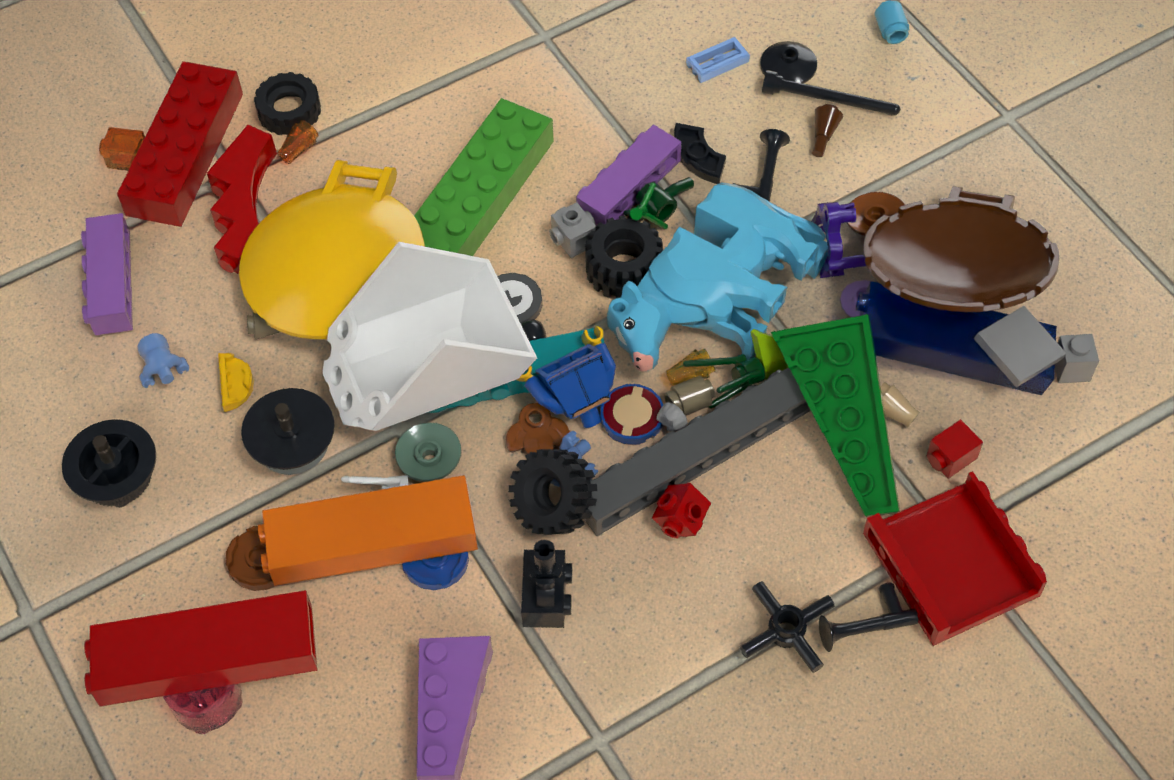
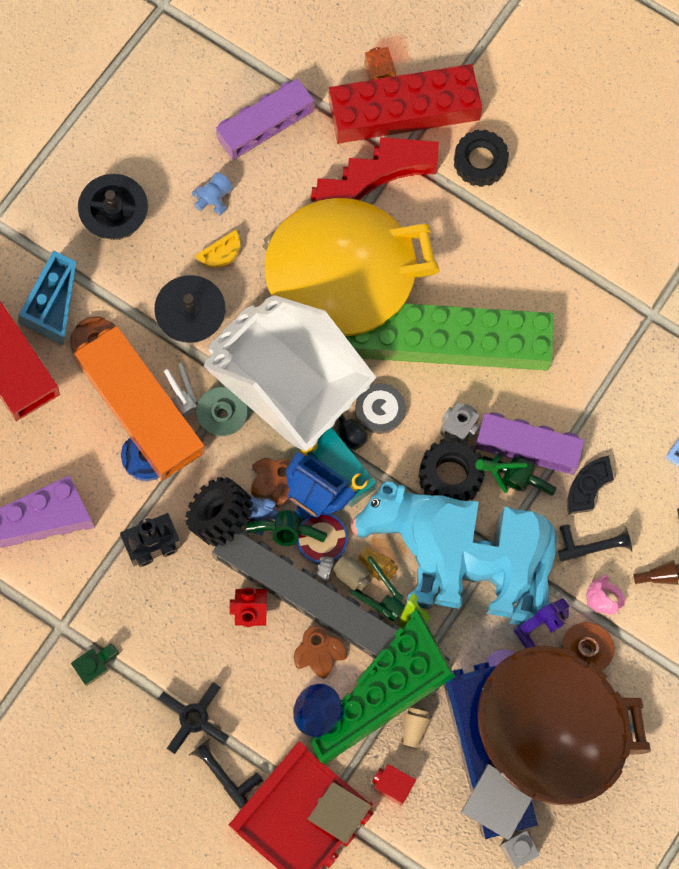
camera: 60 degrees right, 15 degrees up
clear orange cone [277,120,319,164] -> none
none -> dark azure wedge [18,250,76,346]
none -> dark green plate [71,643,119,686]
none -> dark green piece [246,510,327,546]
none -> clear blue dish [293,684,344,738]
none -> dark orange plate [294,626,347,679]
none -> dark tan piece [308,782,371,844]
none -> bright pink piece [586,574,625,614]

